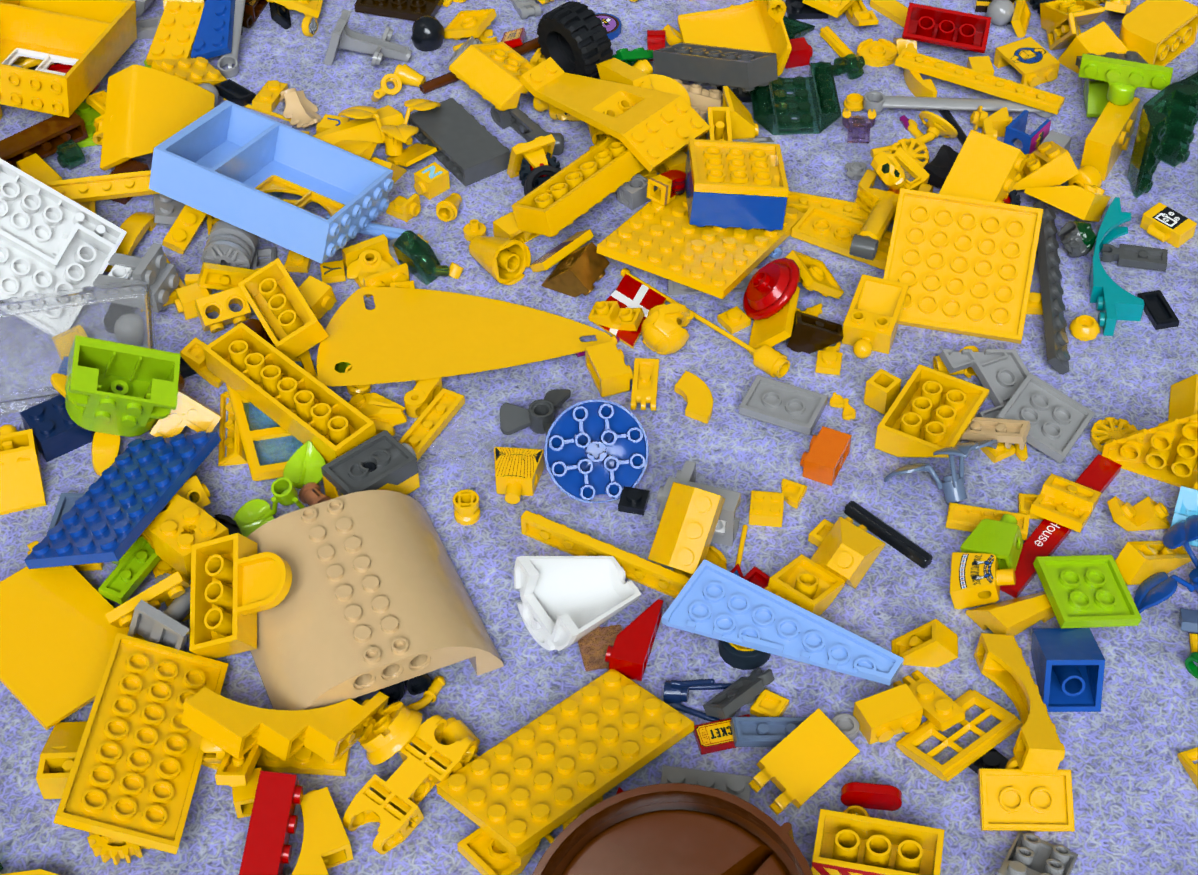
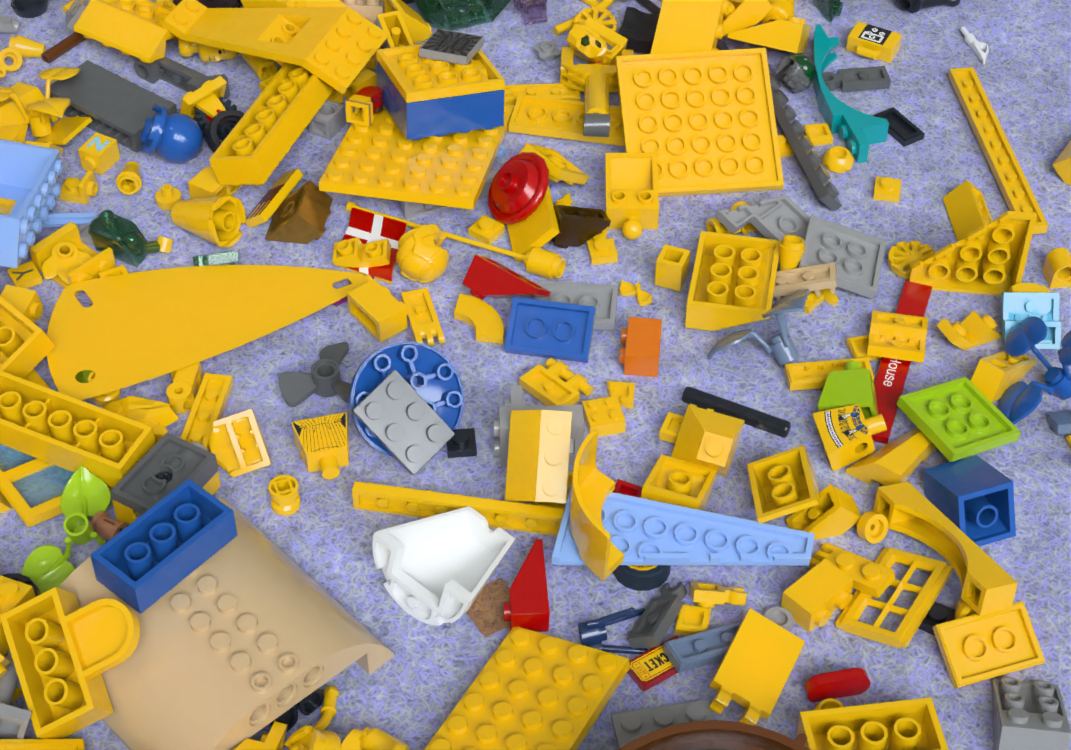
camera: 20 degrees left, 0 degrees up
none -> blue brick [90,479,237,614]
none -> blue tile [139,103,203,163]
none -> clear green plate [193,249,242,266]
none -> yellow slope [208,408,271,477]
none -> plate [351,370,455,475]
none -> tile [419,28,484,65]
none -> red slope [462,254,551,300]
none -> blue plate [504,297,596,363]
none -> yellow plate [519,358,594,406]
none -> yellow panel [569,429,624,581]
none -> yellow plate [689,581,747,608]
none -> yellow slope [747,445,819,524]
none -> yellow cone [779,235,806,271]
none -> yellow tile [803,123,833,146]
none -> yellow tile [856,511,888,544]
none -> yellow plate [873,176,901,202]

